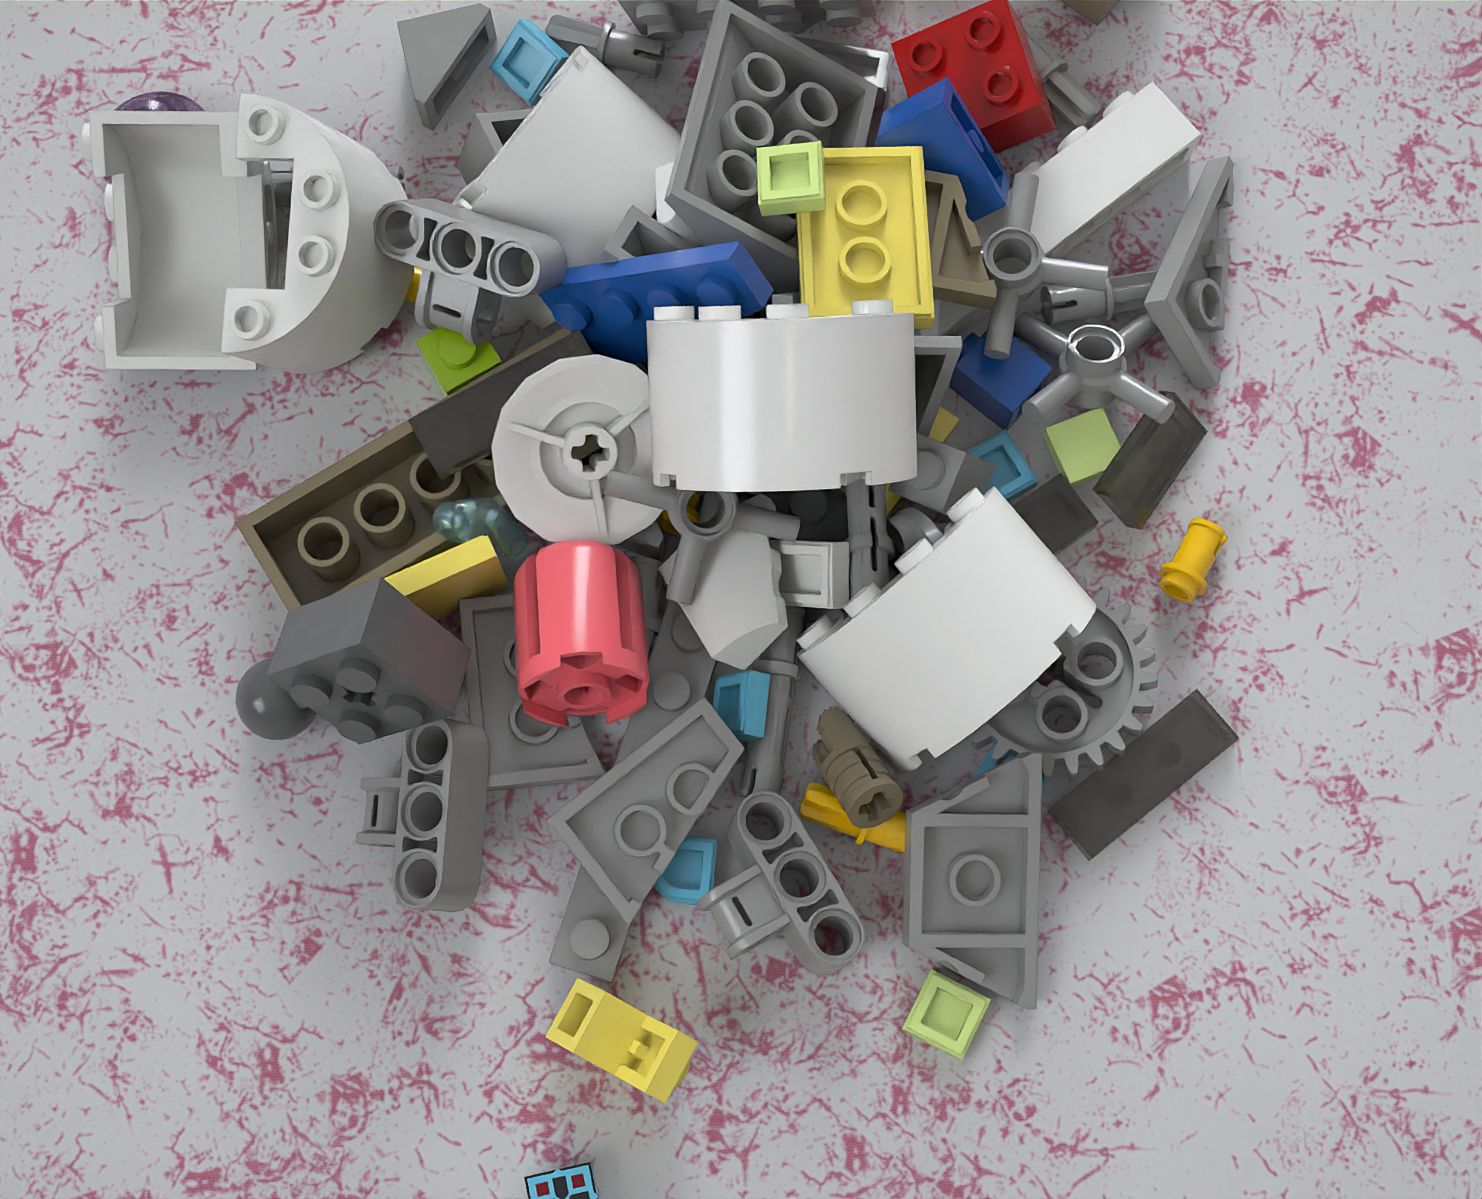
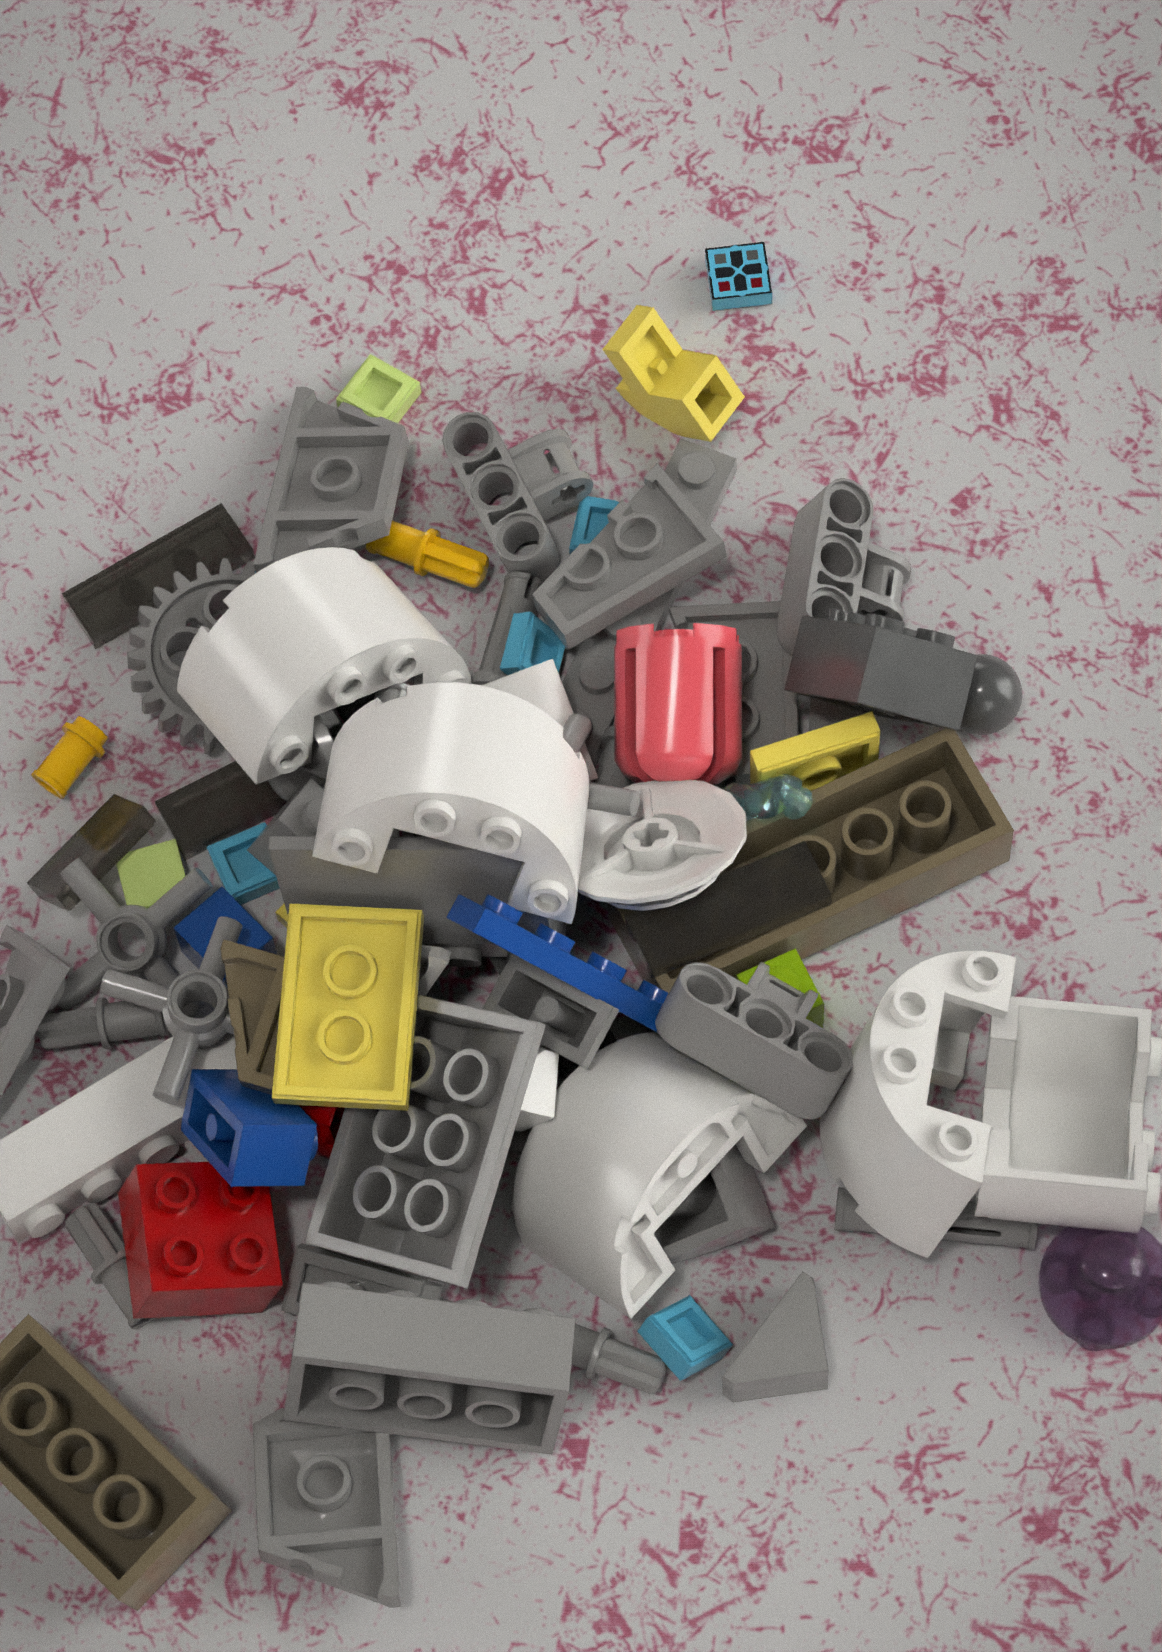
camera: 170 degrees left, 10 degrees down
yellowish green tile [757,141,826,216] -> none
dark tan hinge [811,706,903,828] -> none

